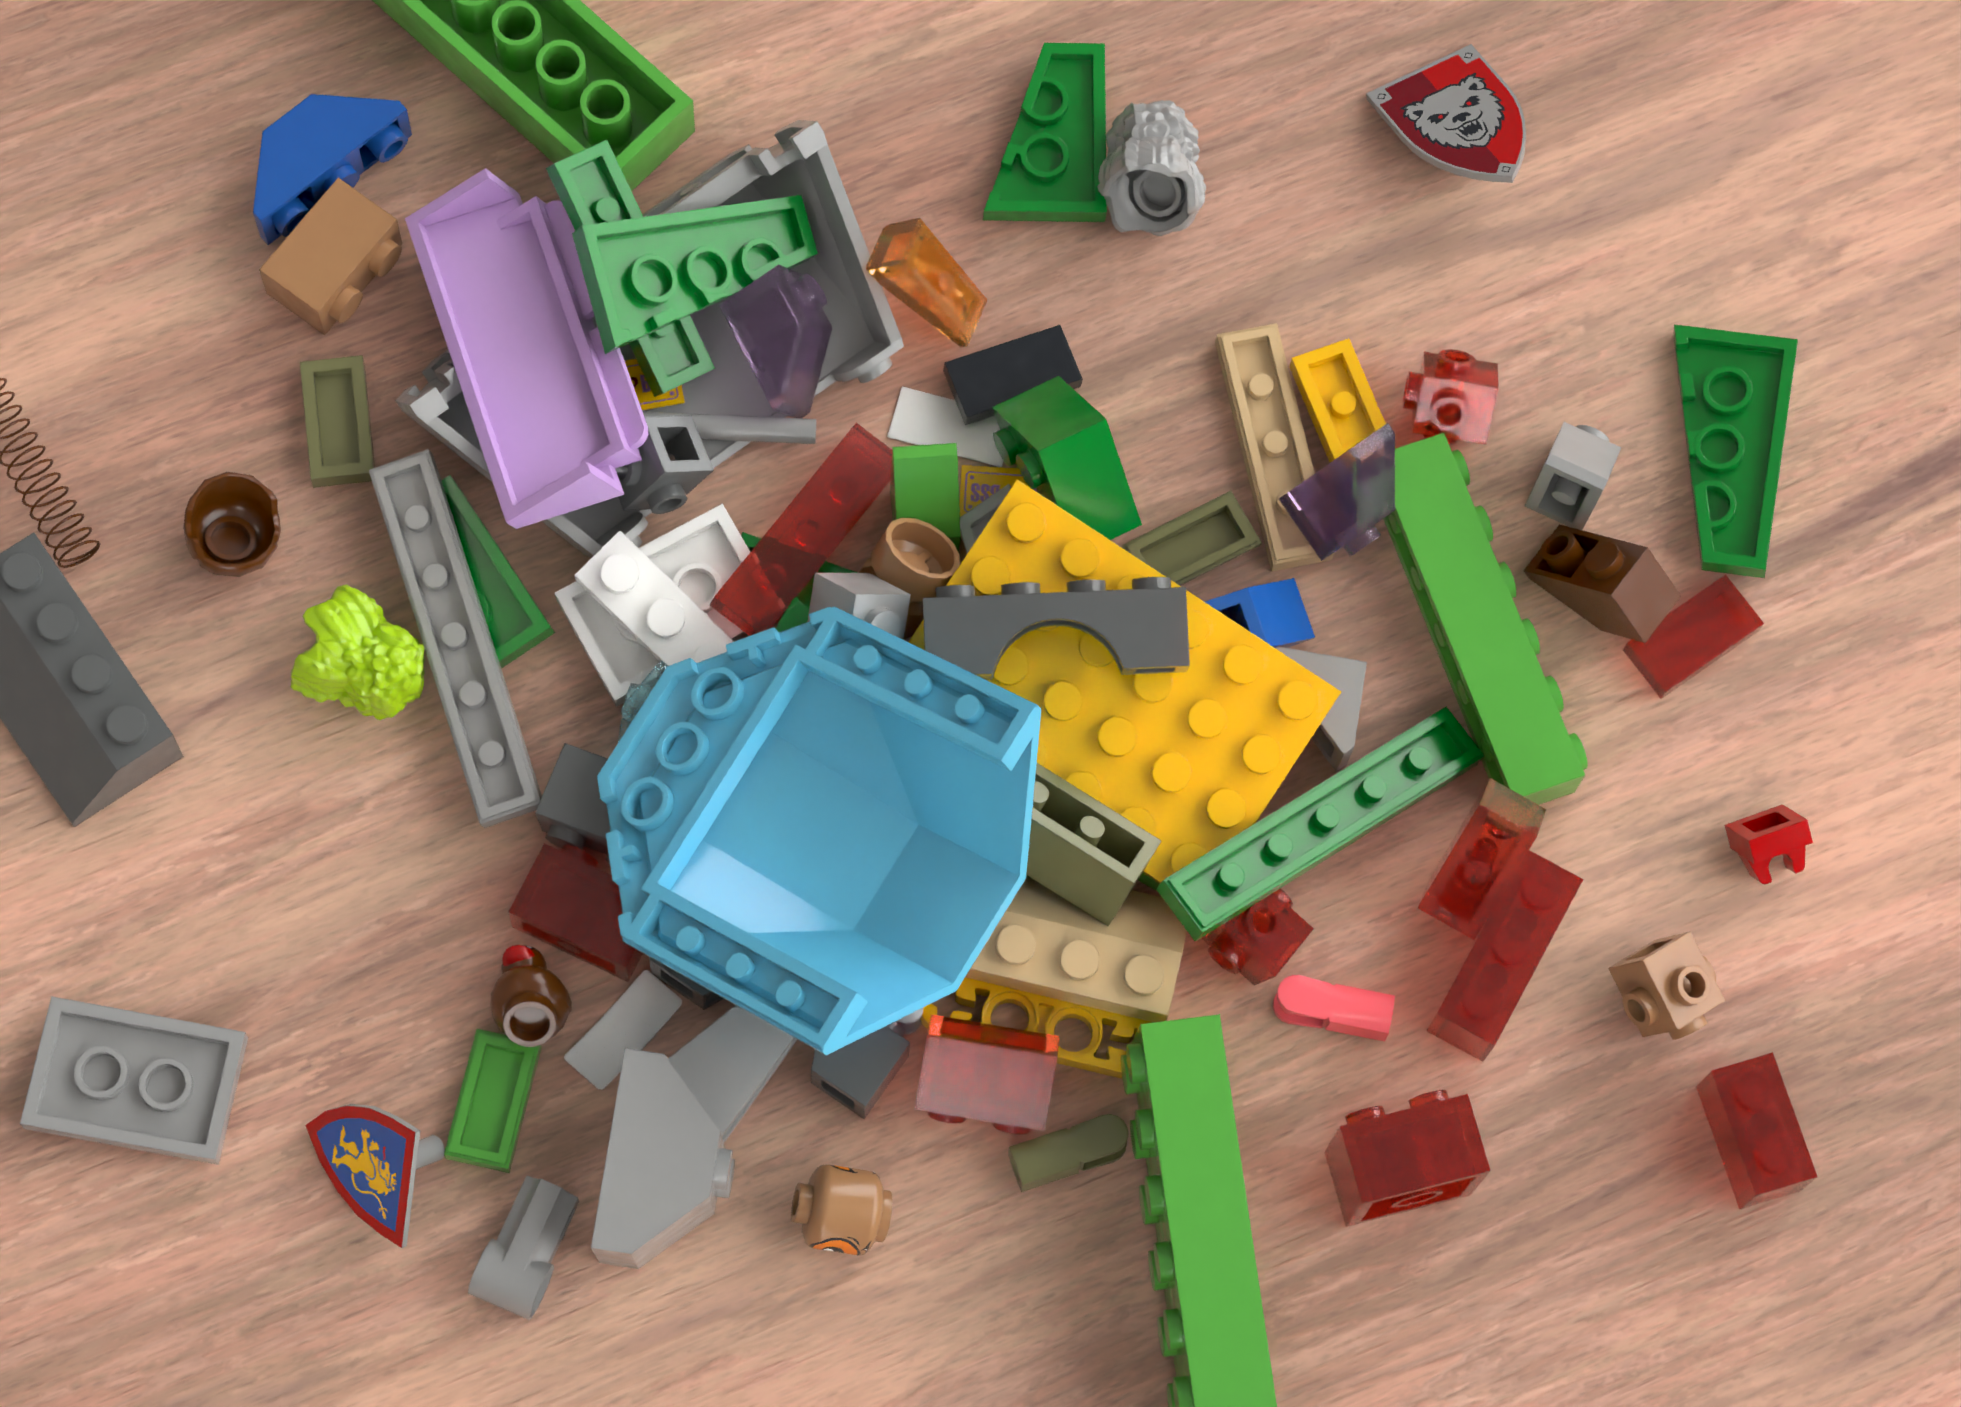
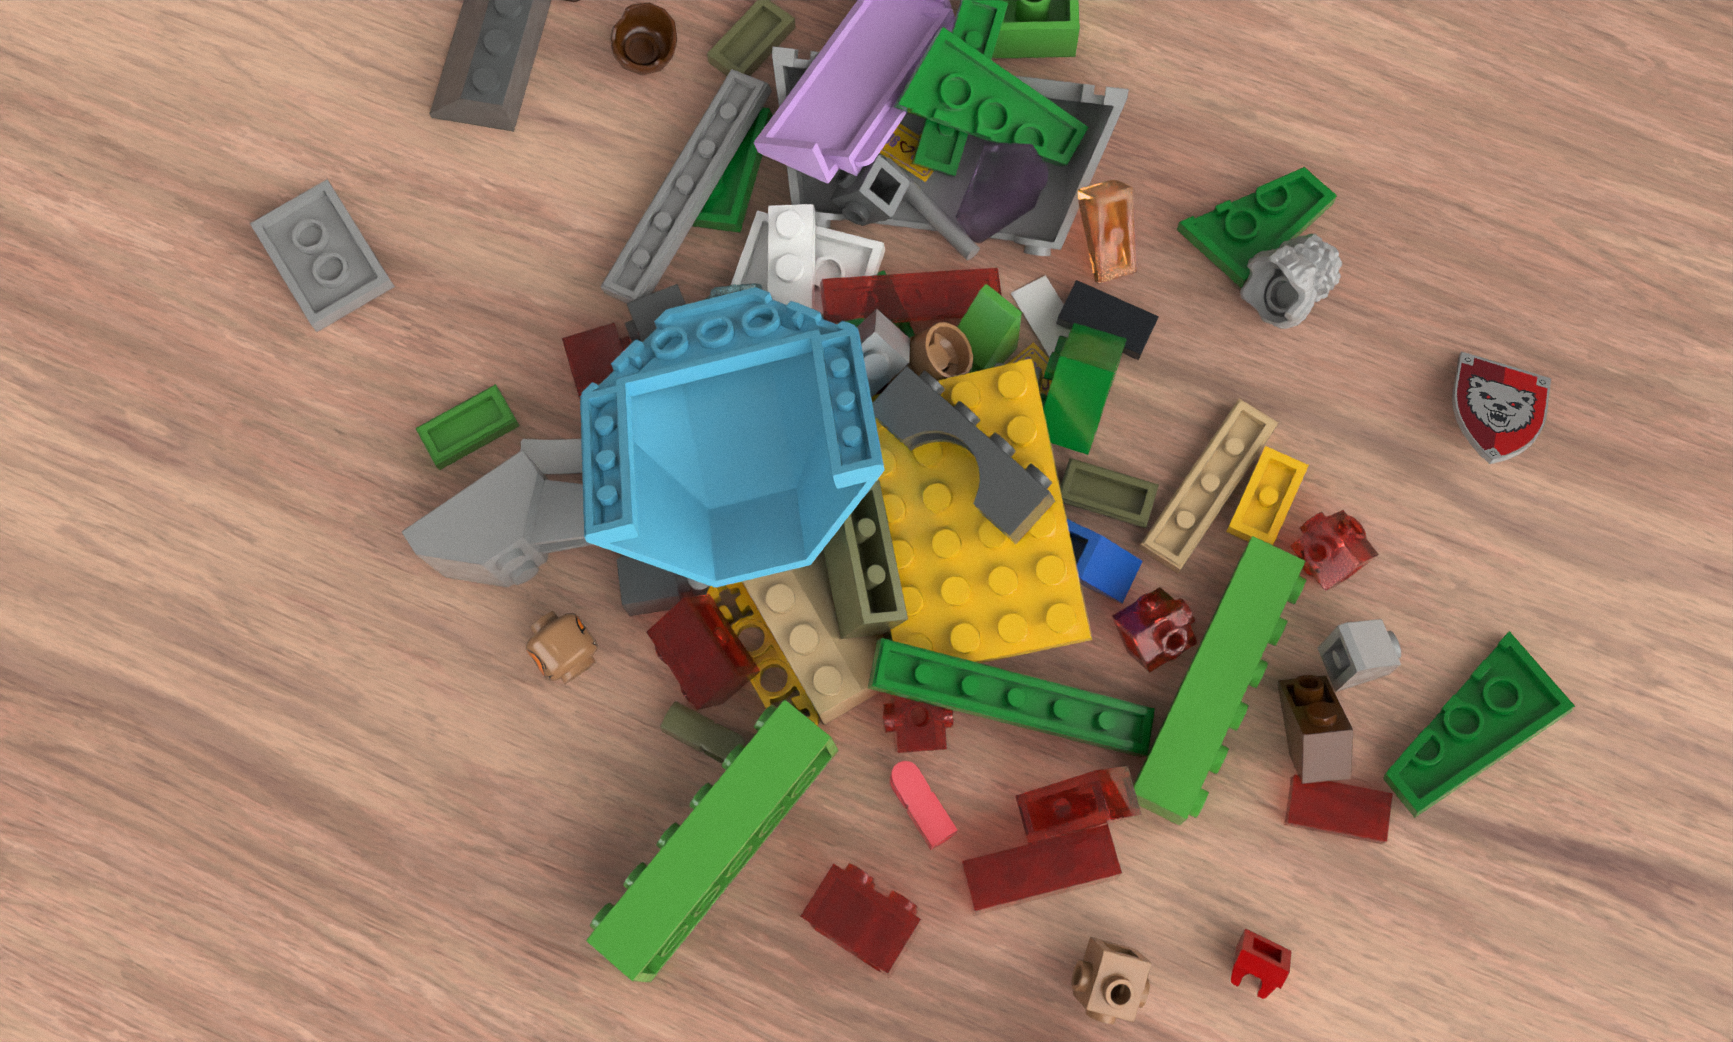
camera: 60 degrees right, 0 degrees up
lime hair [291,584,425,720] -> none
shield [305,1104,445,1248] -> none
light grey piece [468,1176,579,1320] -> none
reddish brown animal [490,945,572,1047] -> none
light grey slope [1276,646,1367,772] -> none
clear purple slope [1279,423,1395,561] -> none
none -> clear red brick [1112,587,1198,673]

